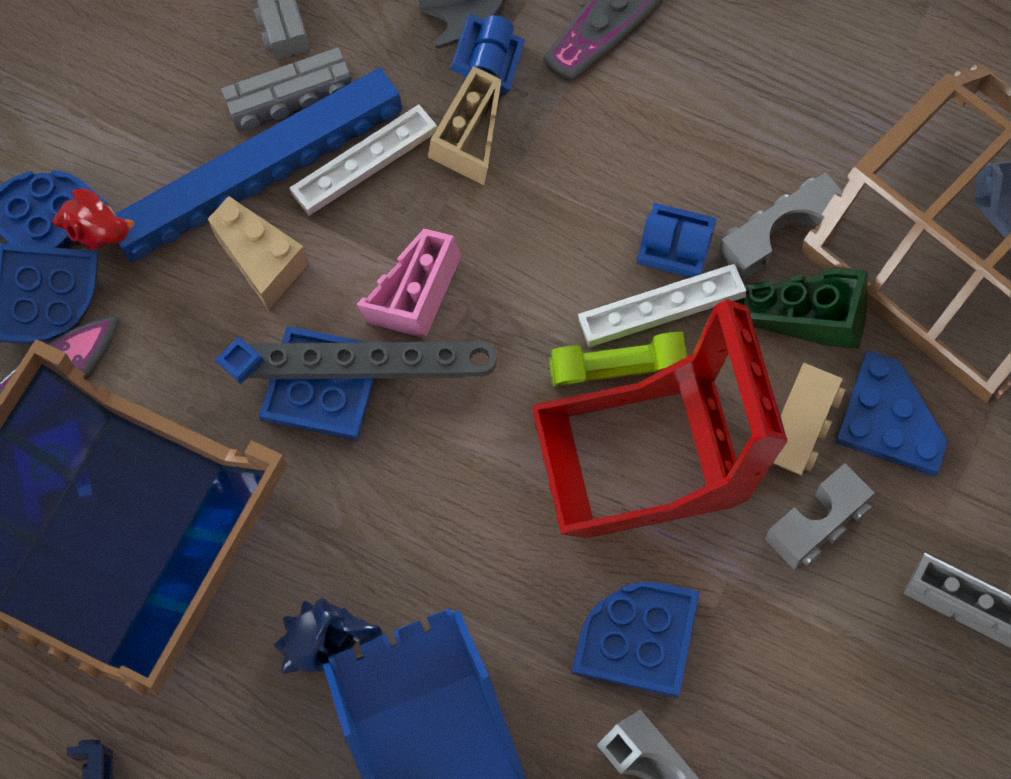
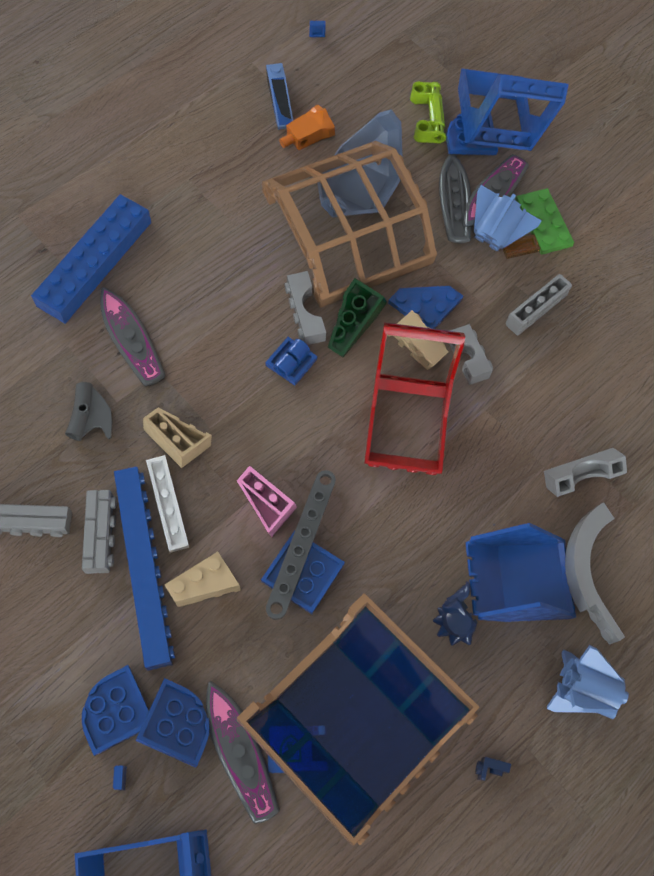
camera: 80 degrees left, 0 degrees up
red animal [52,189,134,251] -> none
blue tile [215,336,264,385] -> none
blue plate [450,13,525,95] -> none
lime piece [549,332,687,387] -> none
blue plate [572,582,699,698] -> none
white plate [578,264,746,348] -> none

